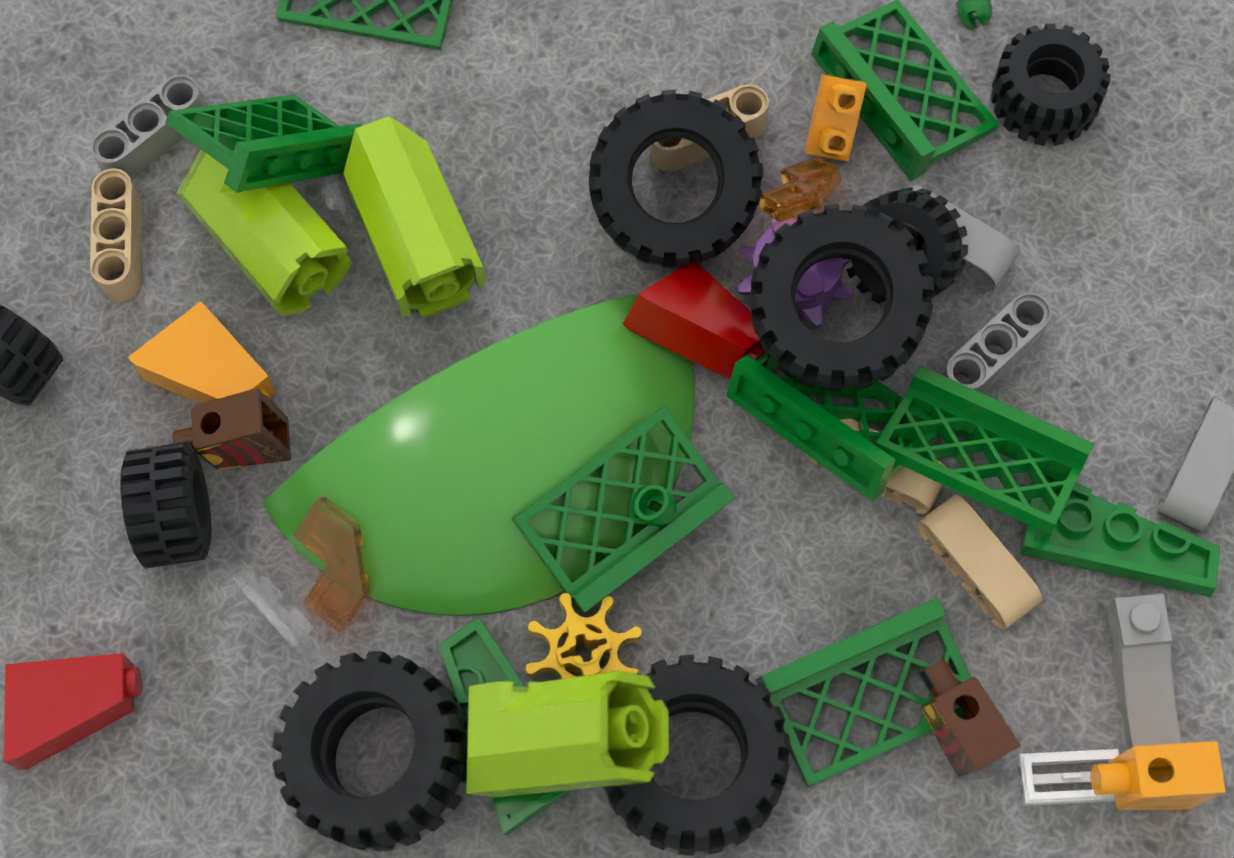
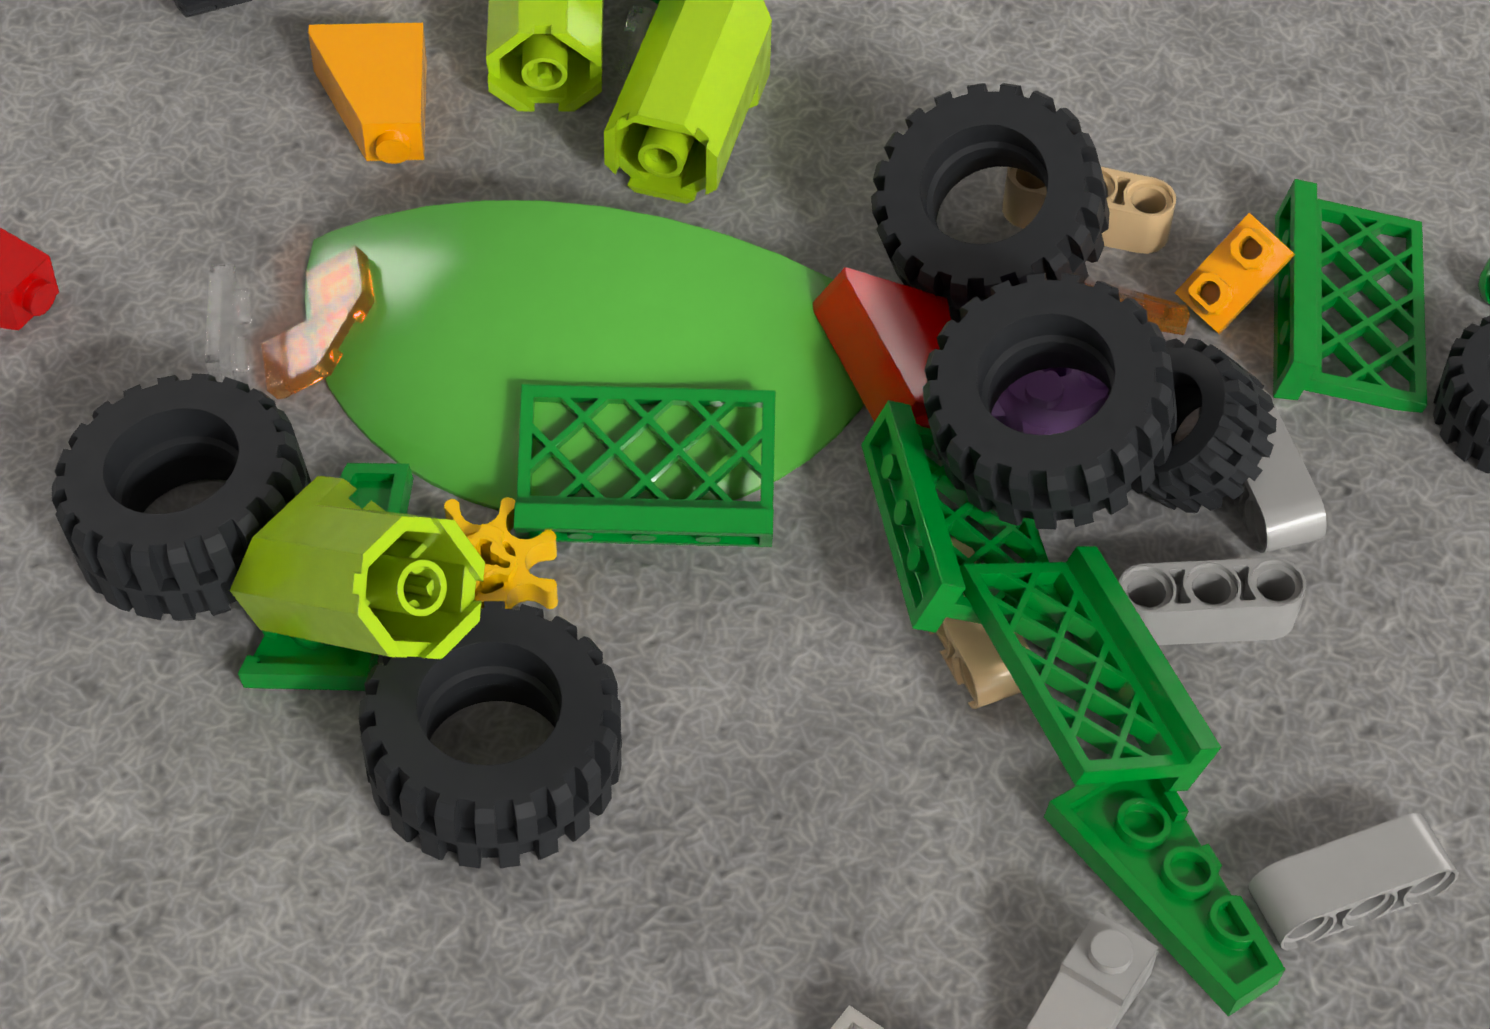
camera: 35 degrees right, 15 degrees down
black tyre [120,442,211,569] -> none
reddish brown torso [173,388,291,469] -> none
green hinge [634,485,677,527] -> none
green fence [756,598,971,787] -> none
tan beam [916,494,1043,631] -> none
reddish brown torso [919,658,1021,777] -> none

